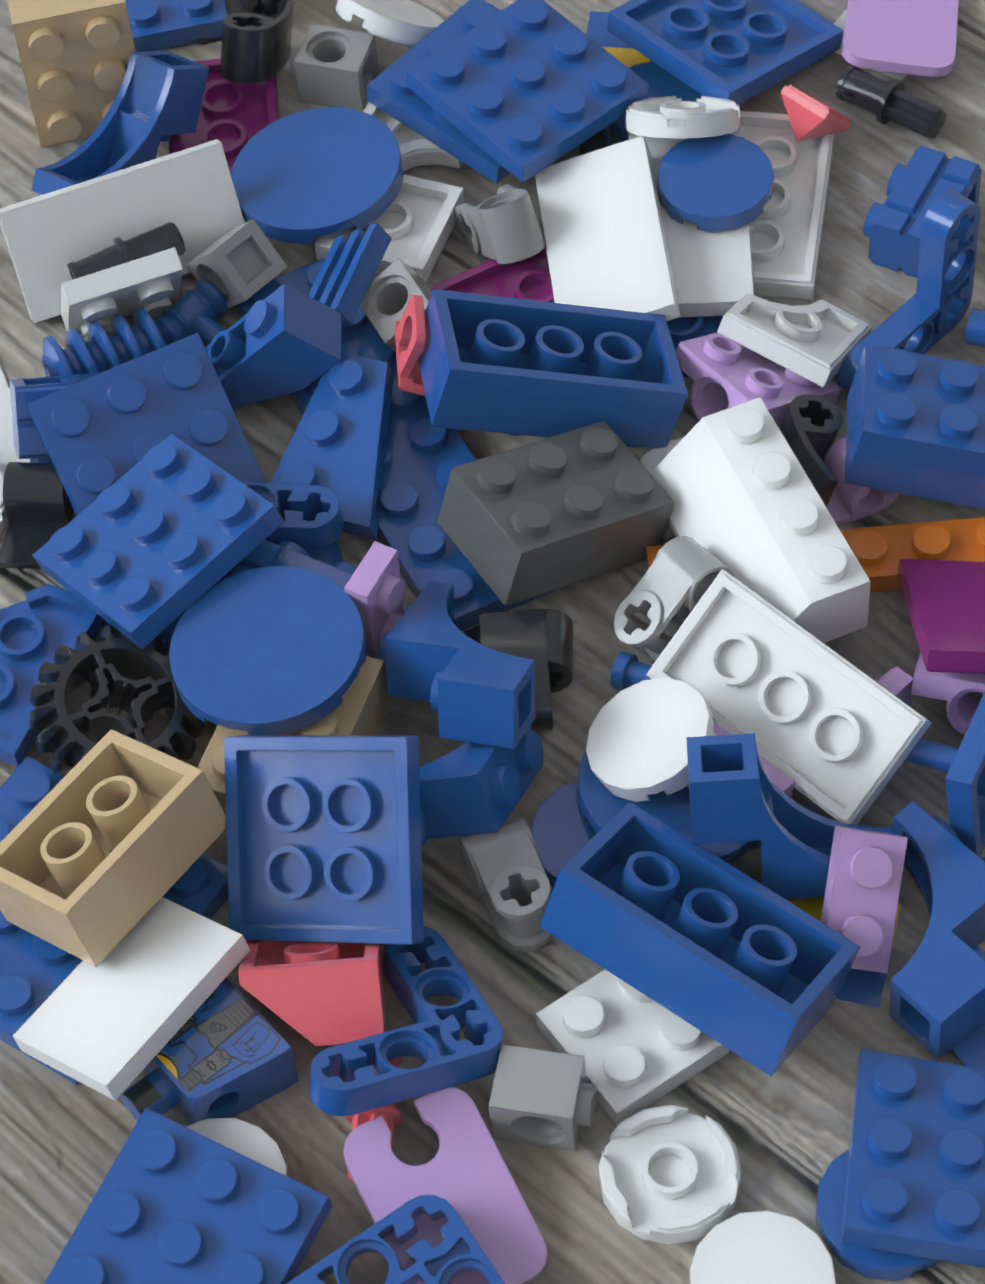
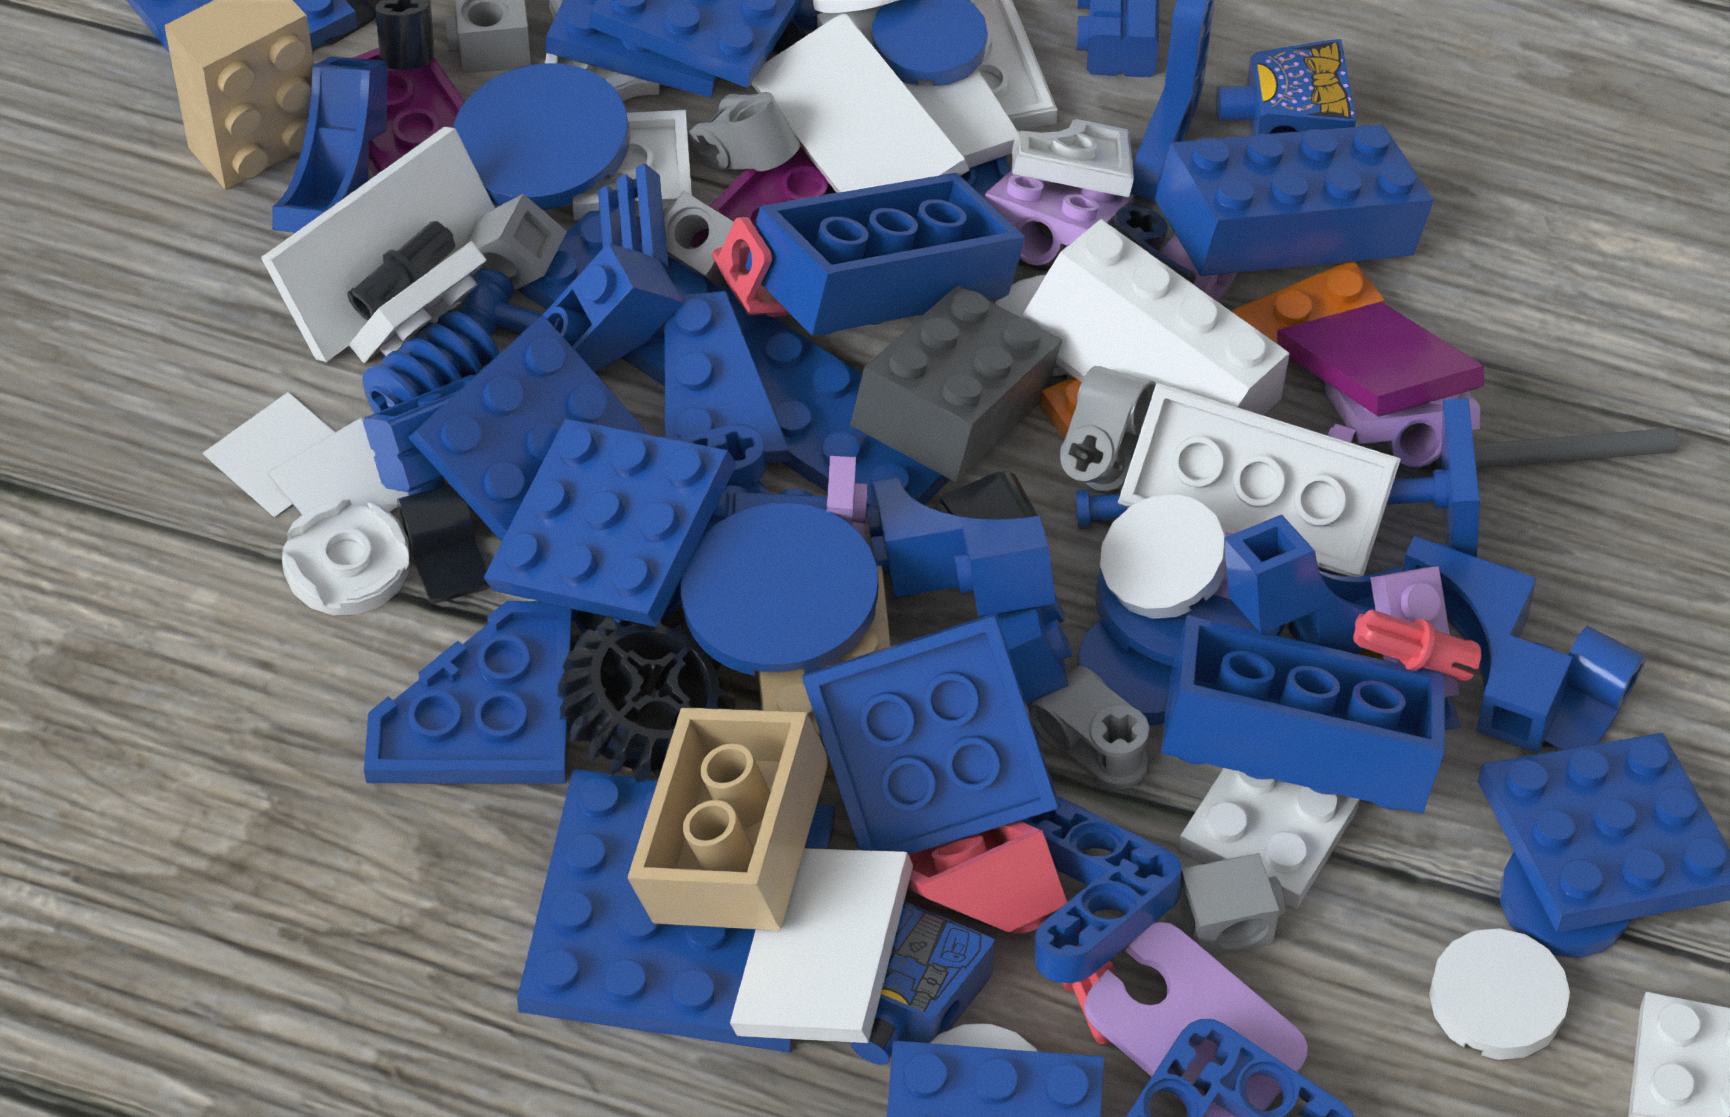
camera: 30 degrees left, 0 degrees up
white tile [599,1105,741,1245] -> none
none -> coral axle [1353,610,1481,682]

